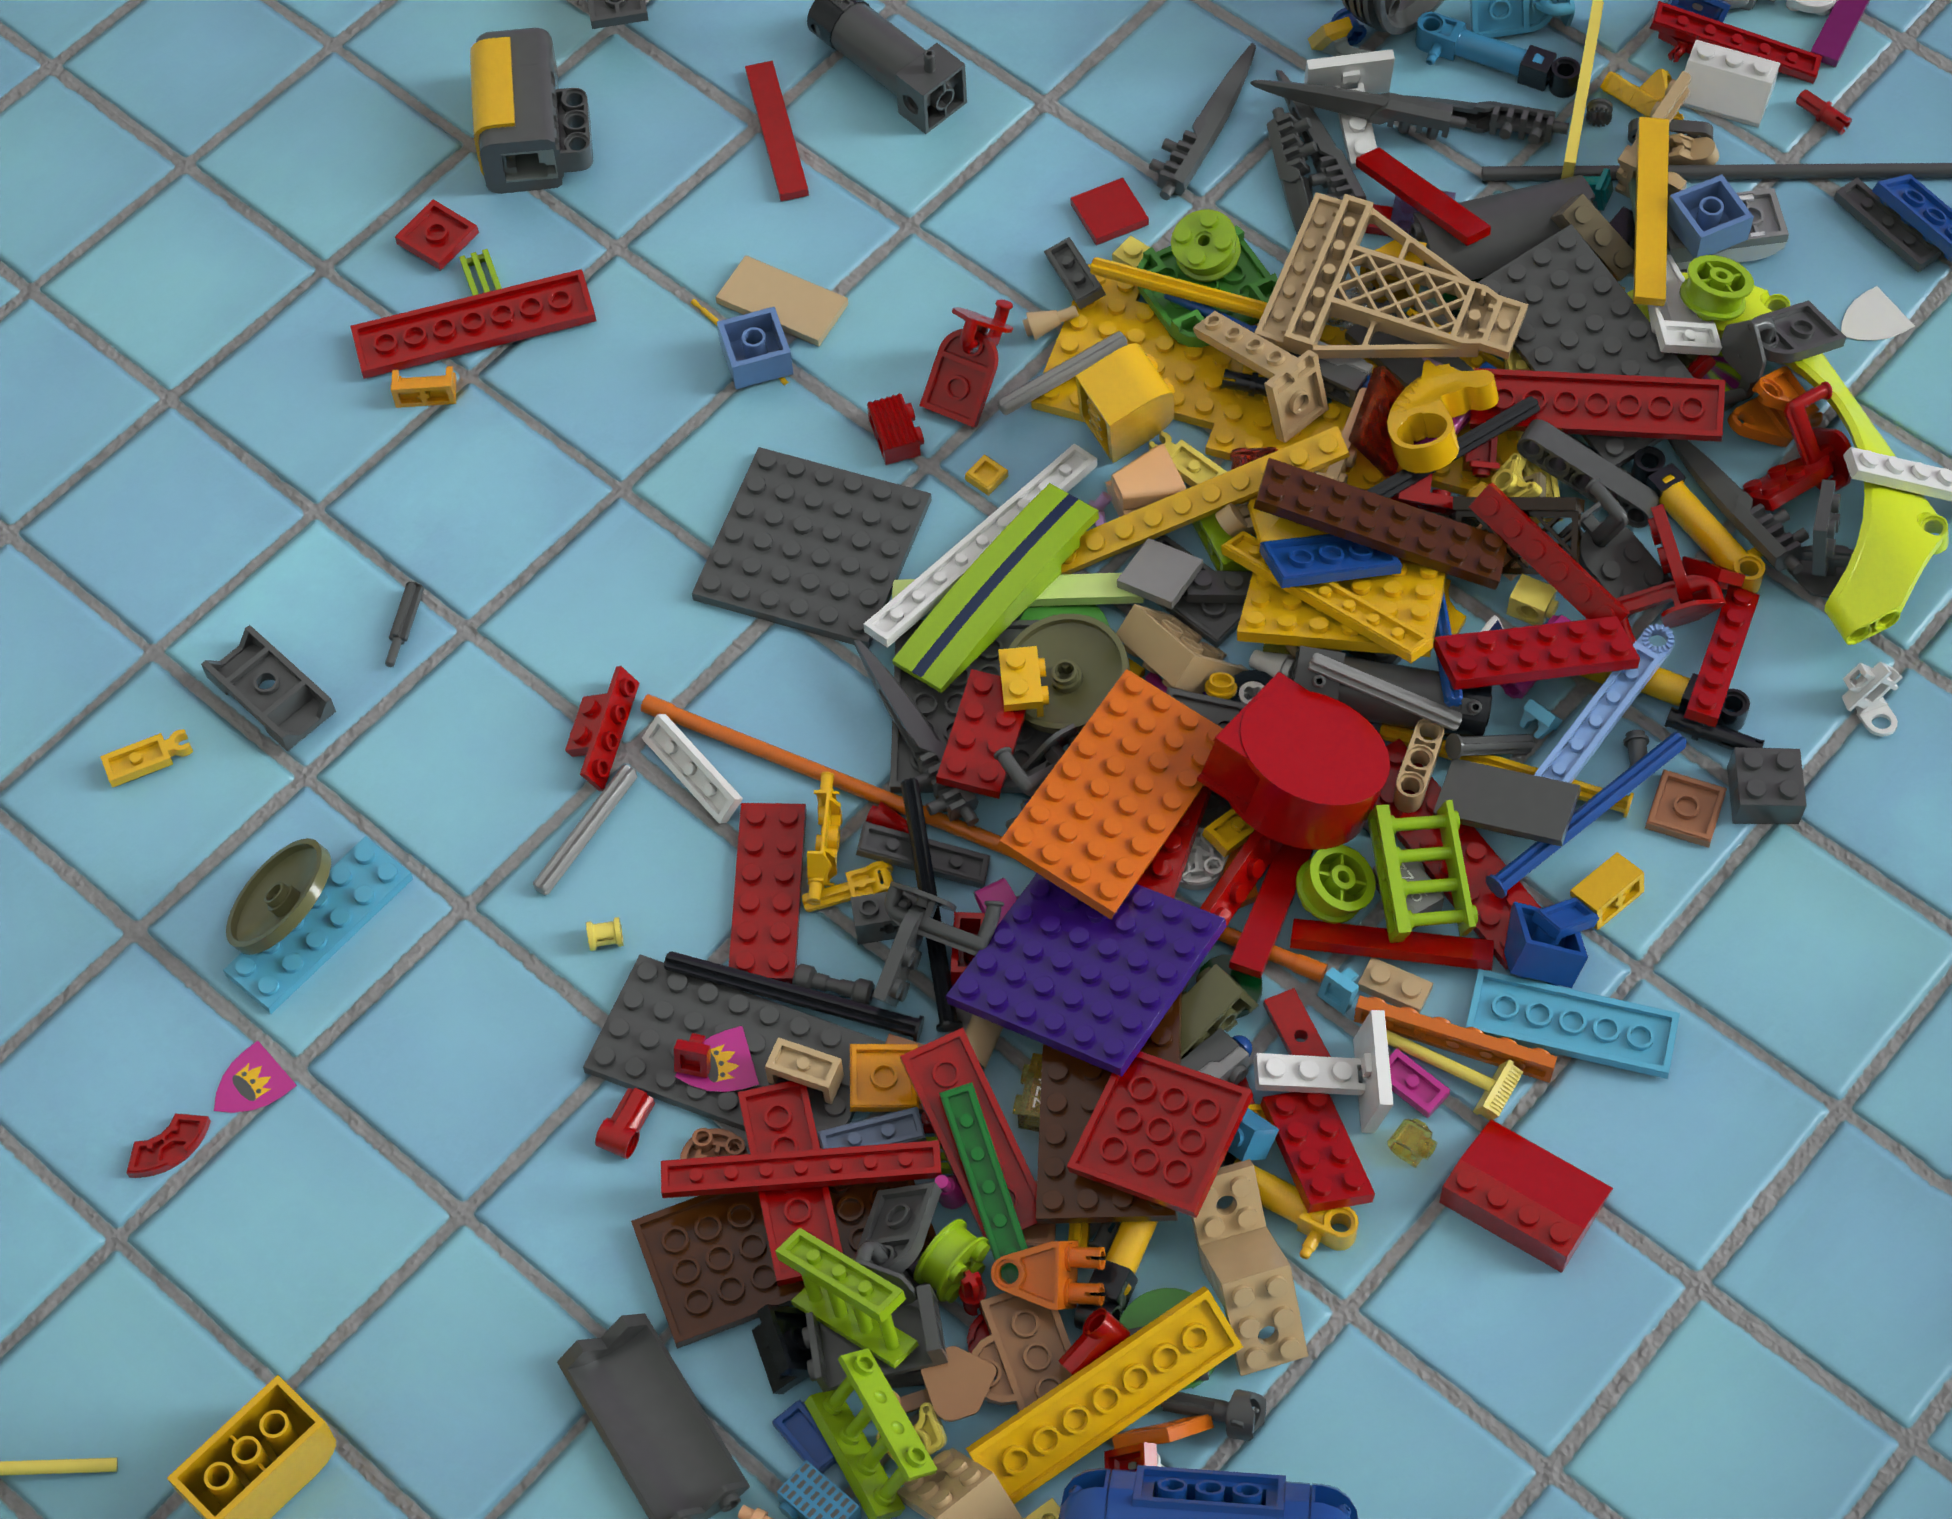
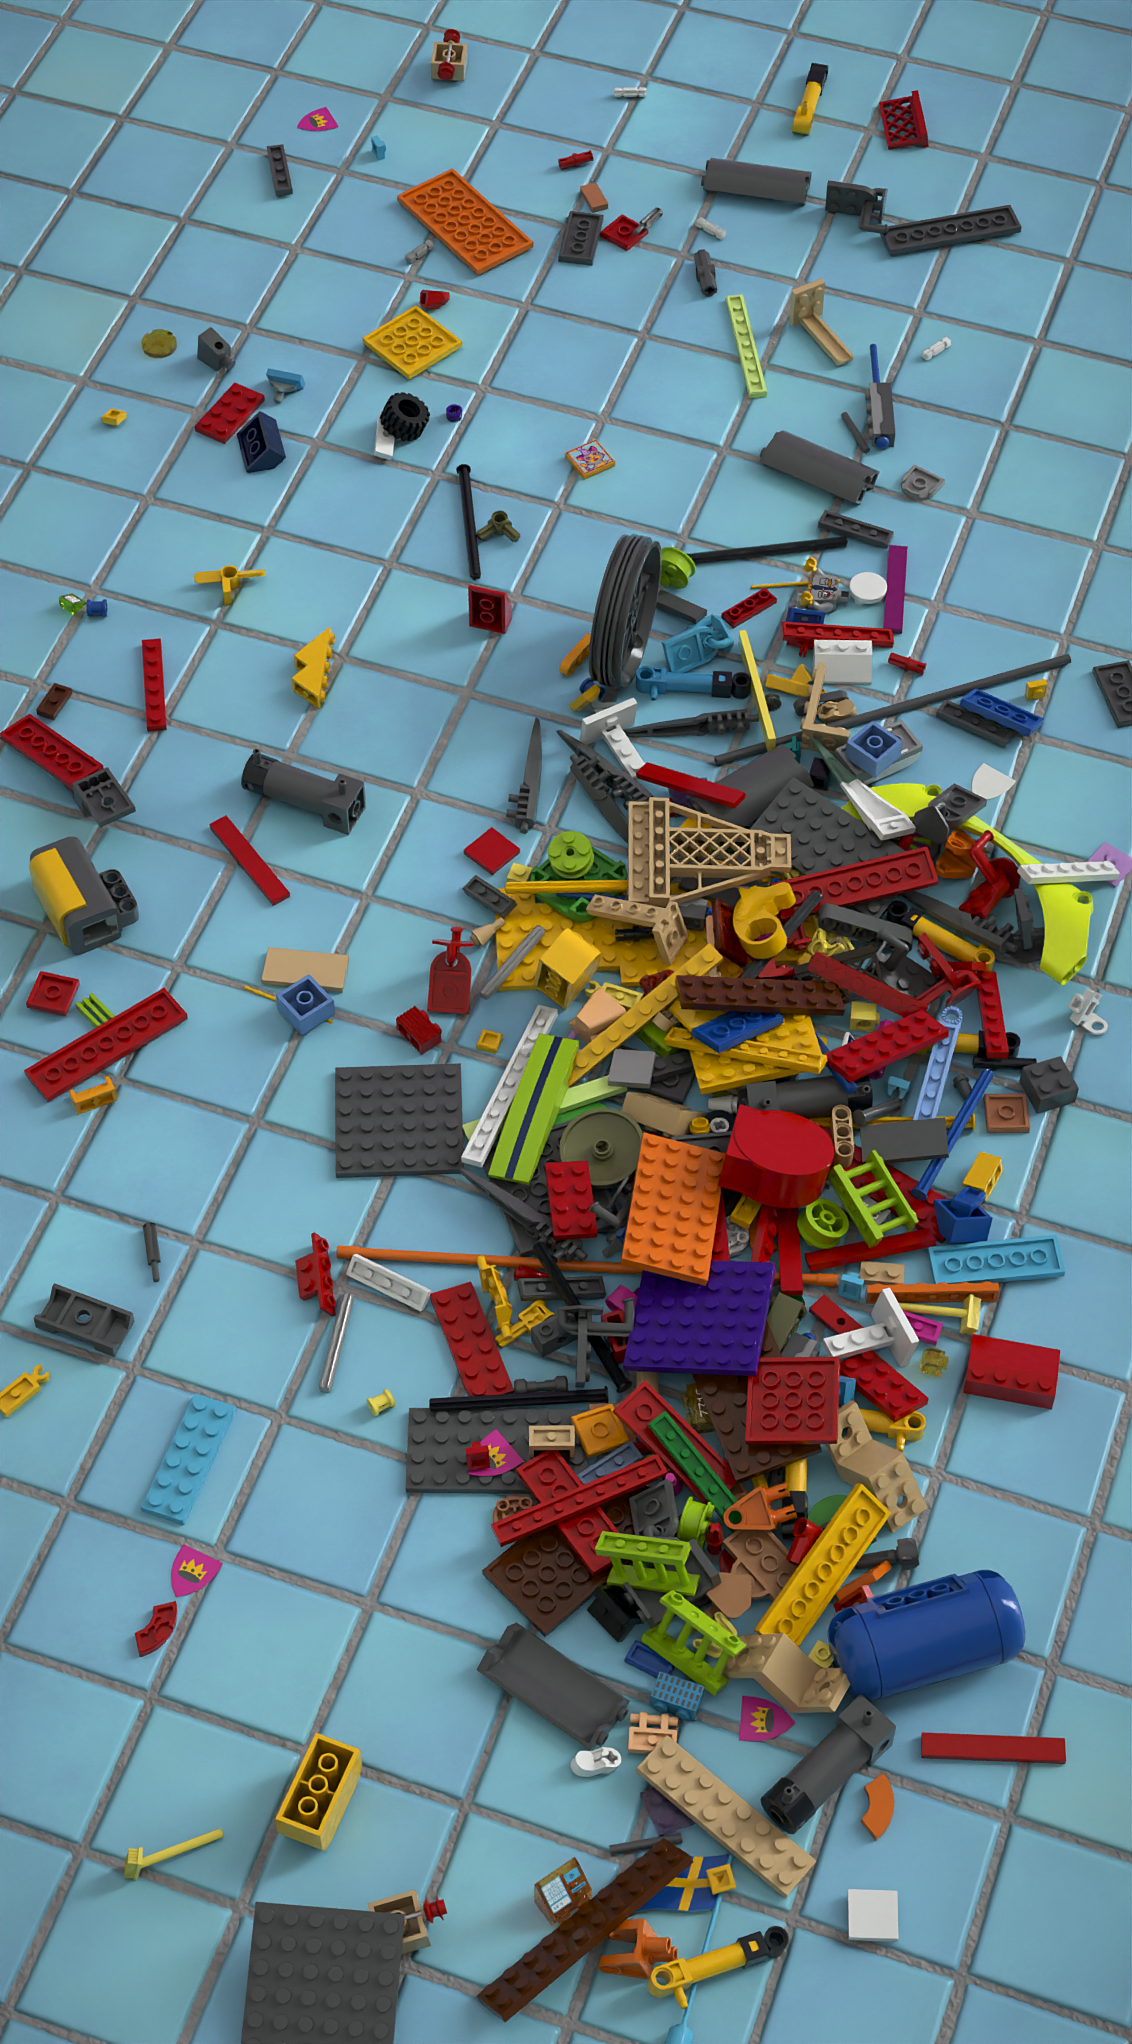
camera: 25 degrees left, 5 degrees down
olive dish [226,838,331,955] -> none
red piece [595,1088,655,1159] -> none
yellow bracket [998,646,1049,717] -> none
dark grey piece [1250,80,1467,140] -> none
light grey axle [1308,653,1462,731] -> none
dark tan brick [1550,194,1634,282] -> none
yellow tile [1633,116,1669,306] -> none
lime wheel [1679,255,1754,321] -> none

